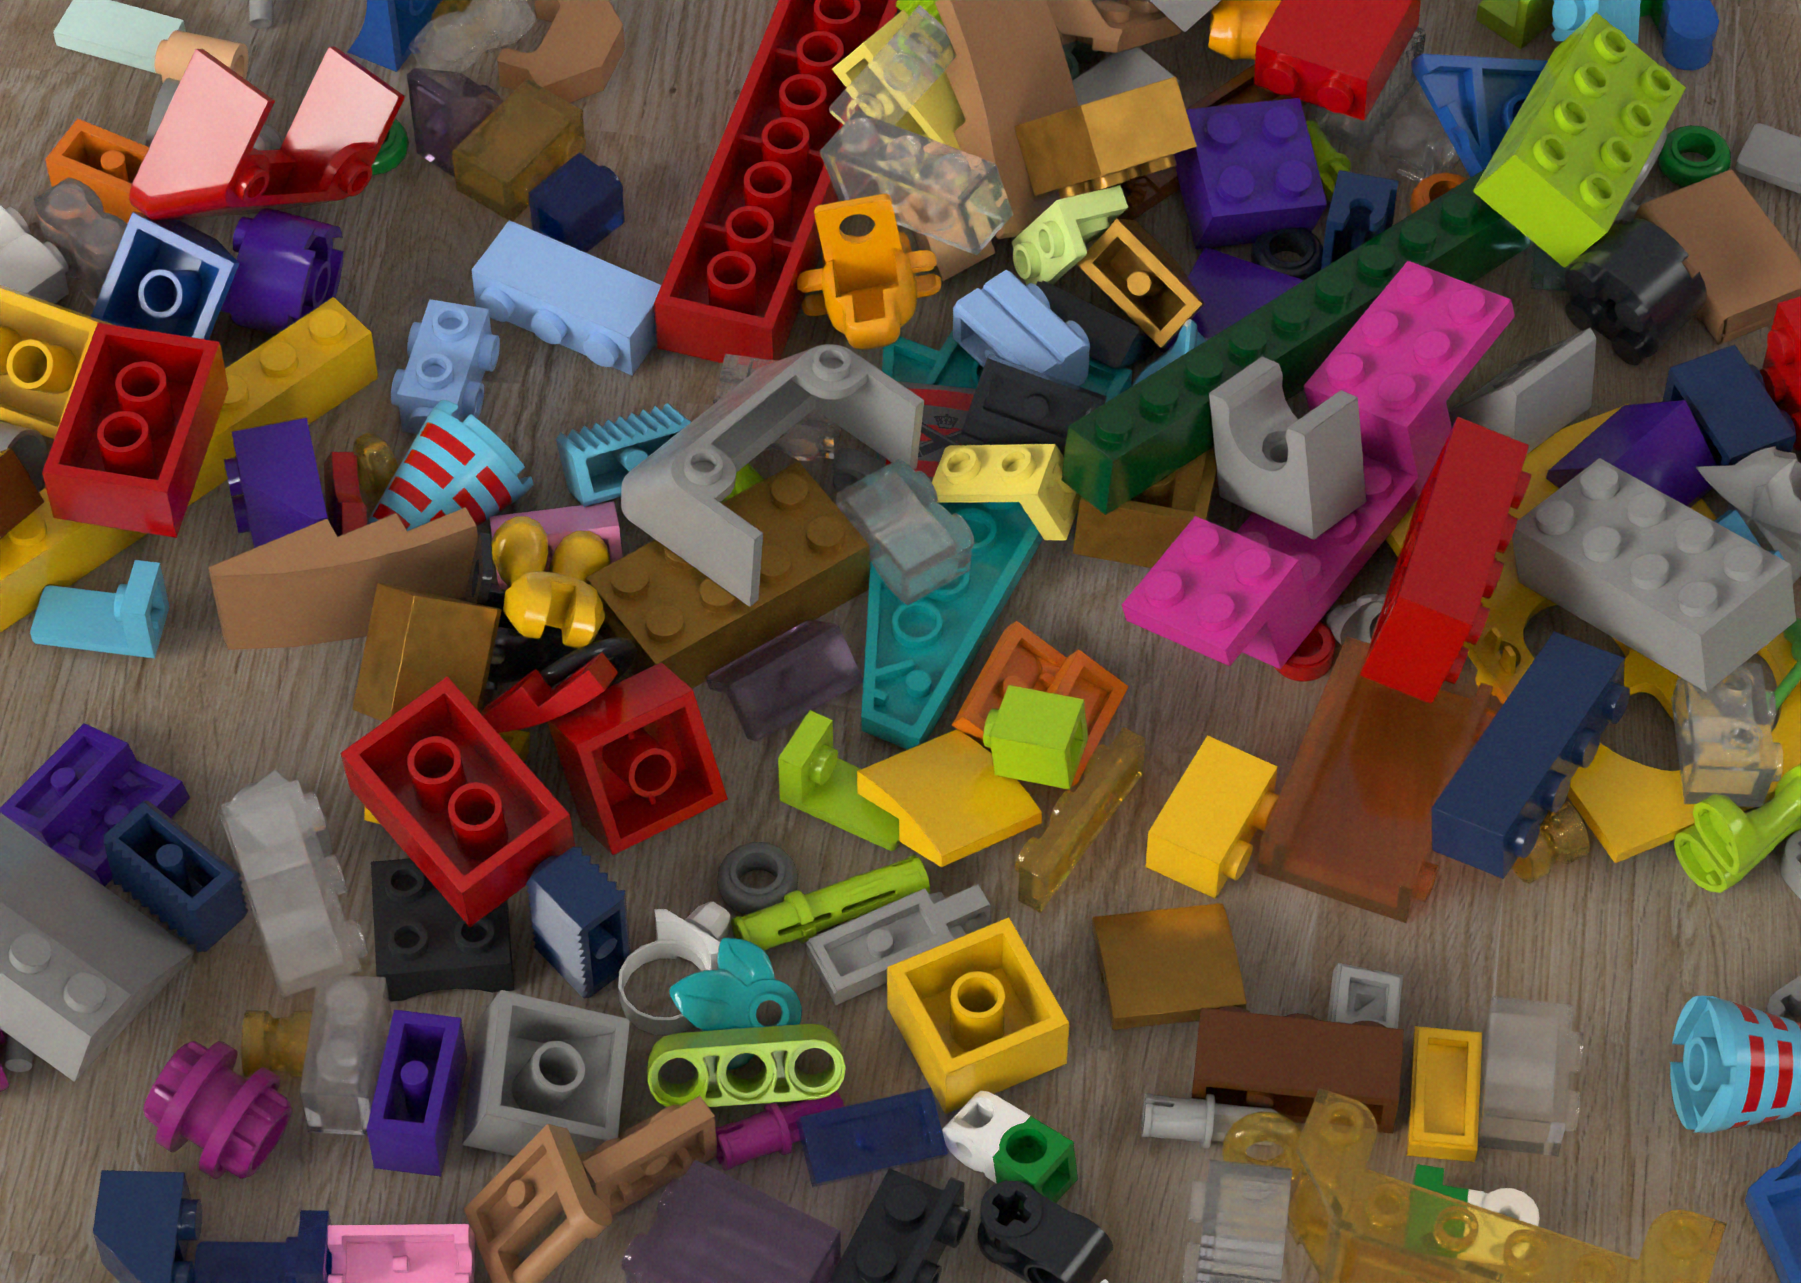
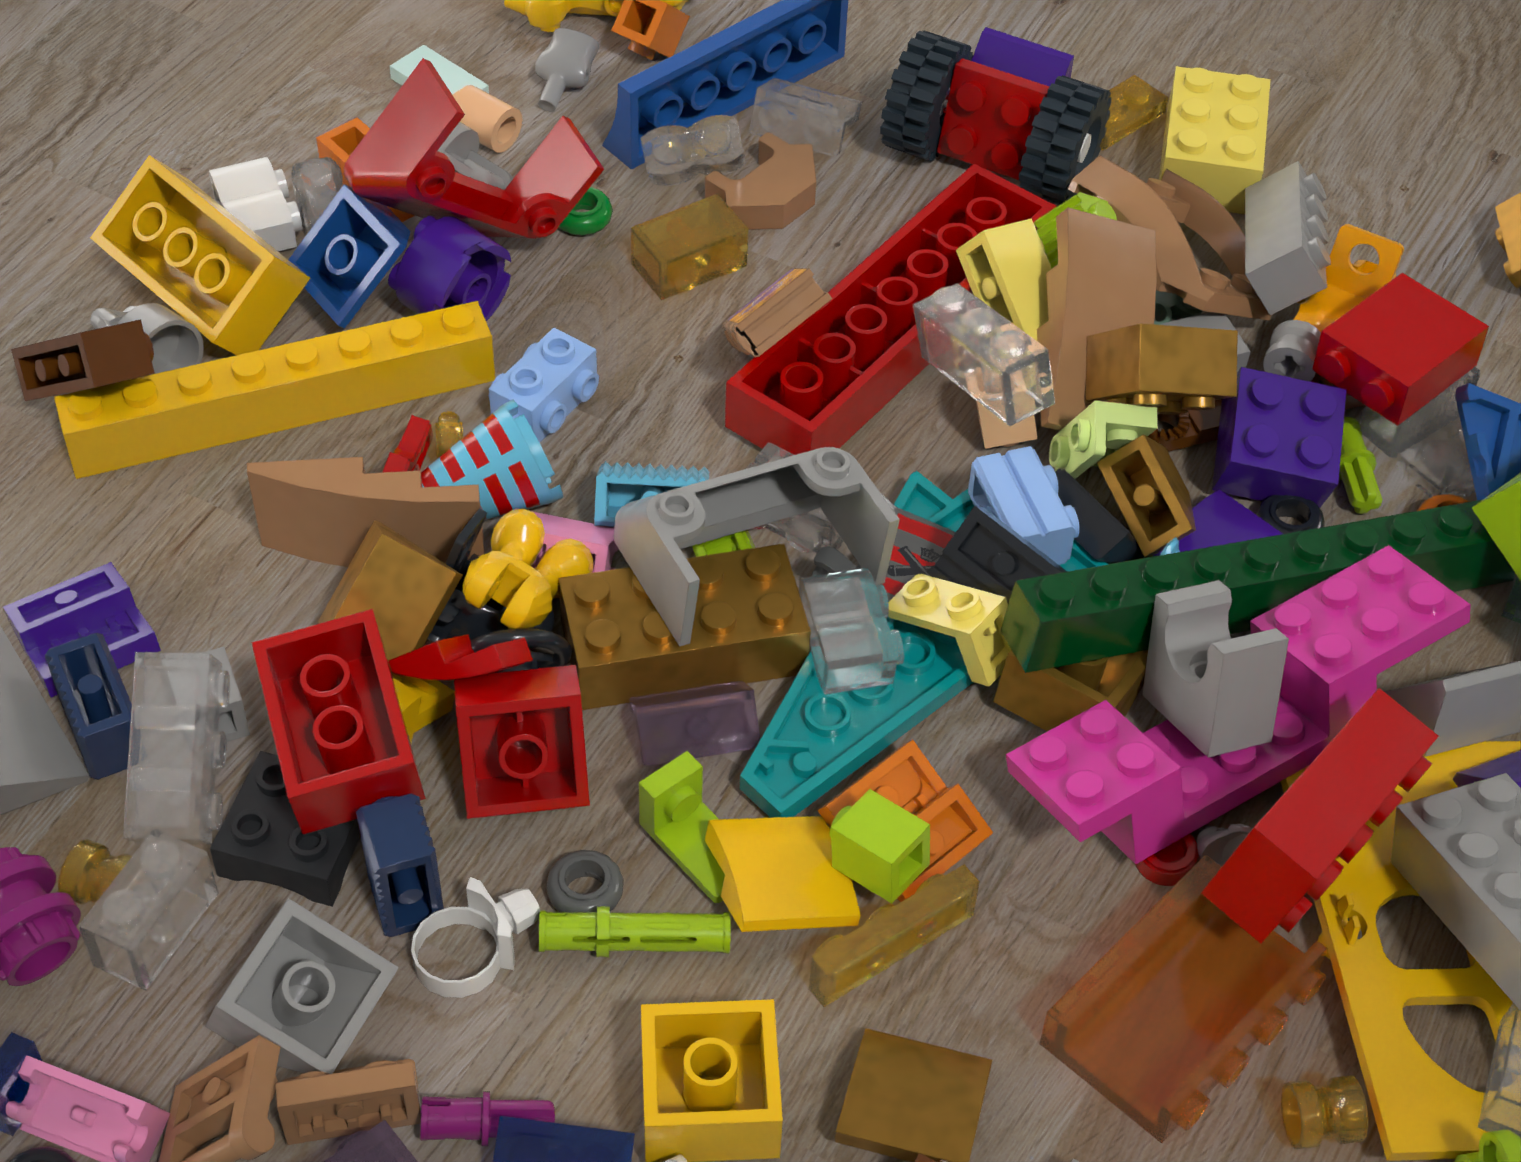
camera: 20 degrees right, 5 degrees down
medium azure bracket [30,560,170,659] -> none
red brick [42,323,229,538] -> none
dark purple slope [224,418,328,548] -> none
dark purple brick [366,1010,467,1177] -> none
slope [407,68,508,181] -> none
light blue brick [472,220,661,376] -> none
clear blue brick [528,152,625,253] -> none
lime beam [647,1024,846,1107] -> none
teal plate [669,937,802,1070] -> none
light orange piece [797,194,941,350] -> none
light grey hinge [806,884,991,1006] -> none
clear bracket [829,5,956,148] -> none
yellow brick [1145,735,1282,899] -> none
dark blue hinge [1321,170,1399,270] -> none
dark blue brick [1431,631,1630,879] -> none
none -> medium nougat piece [723,268,832,357]
none -> light grey wheel [1263,320,1321,381]

